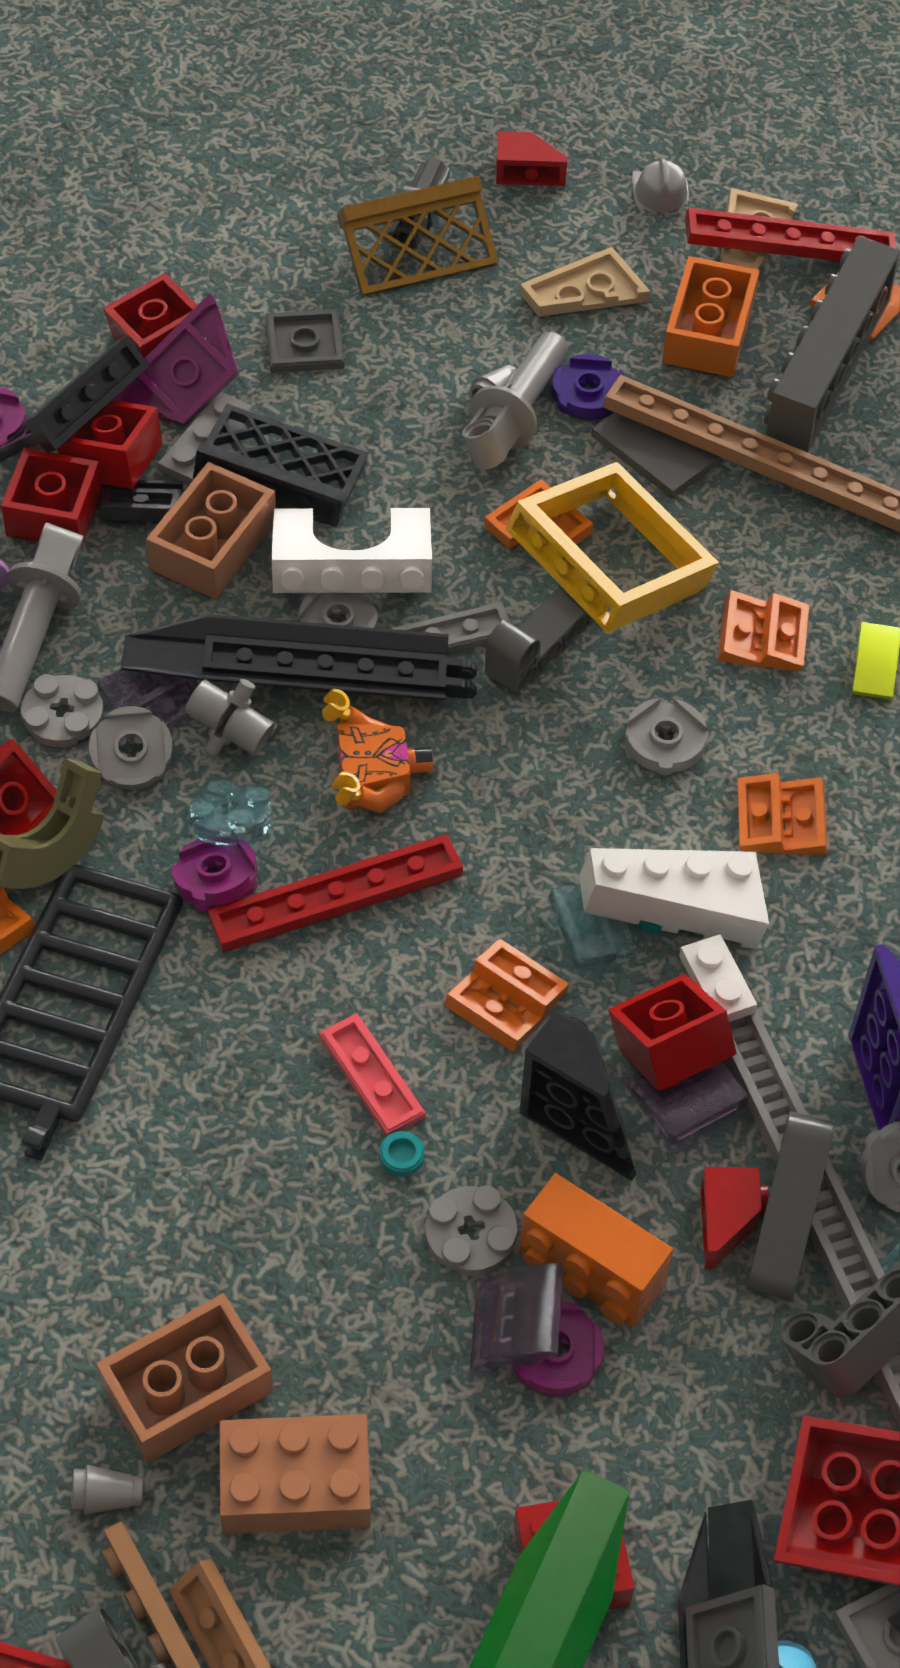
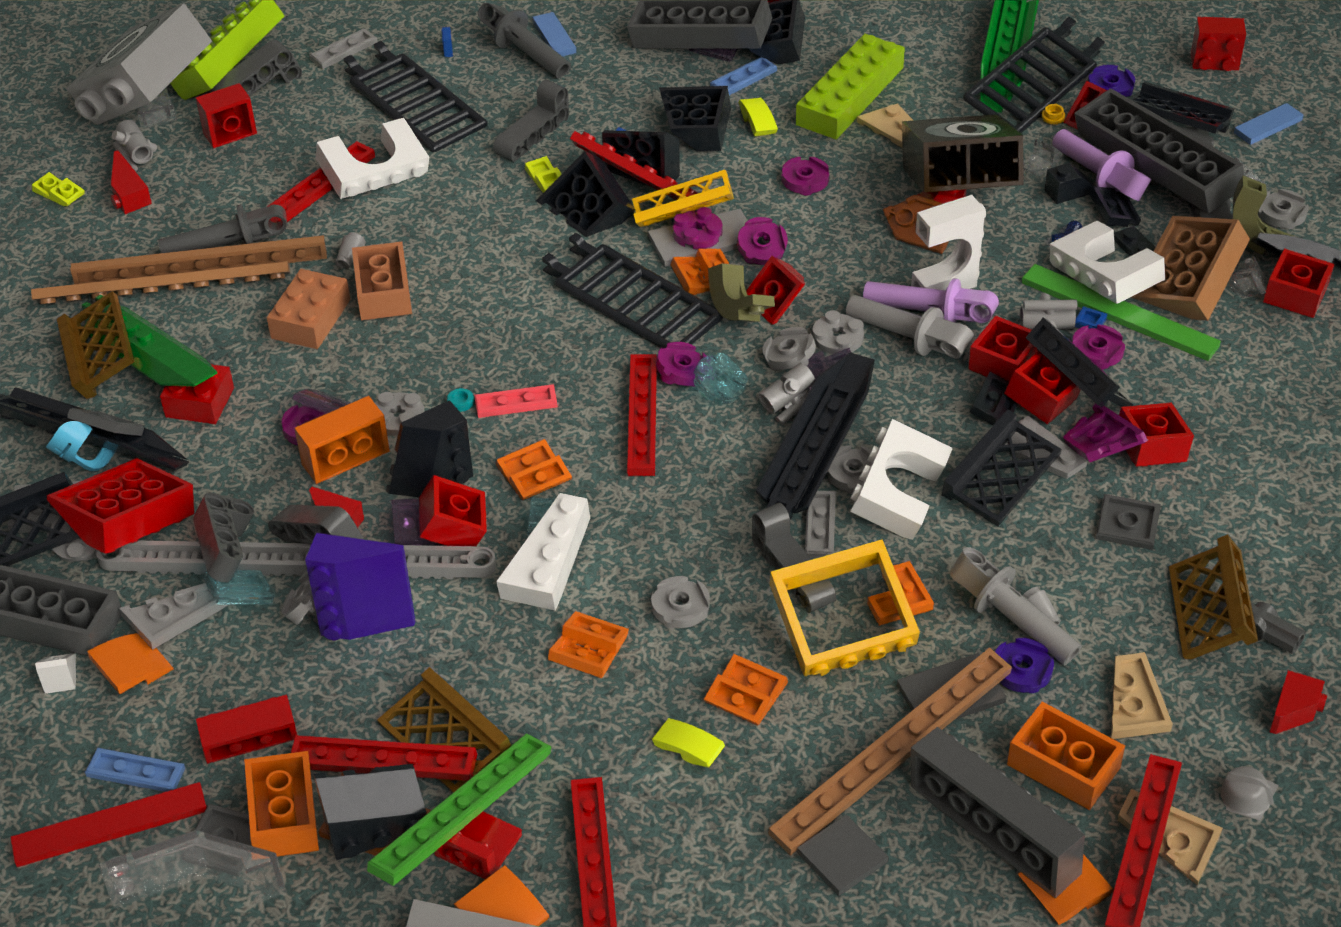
camera: 115 degrees right, 10 degrees down
nougat brick [146,462,276,600] -> none
orange torso [322,689,433,813] -> none
white plate [679,934,757,1022] -> none

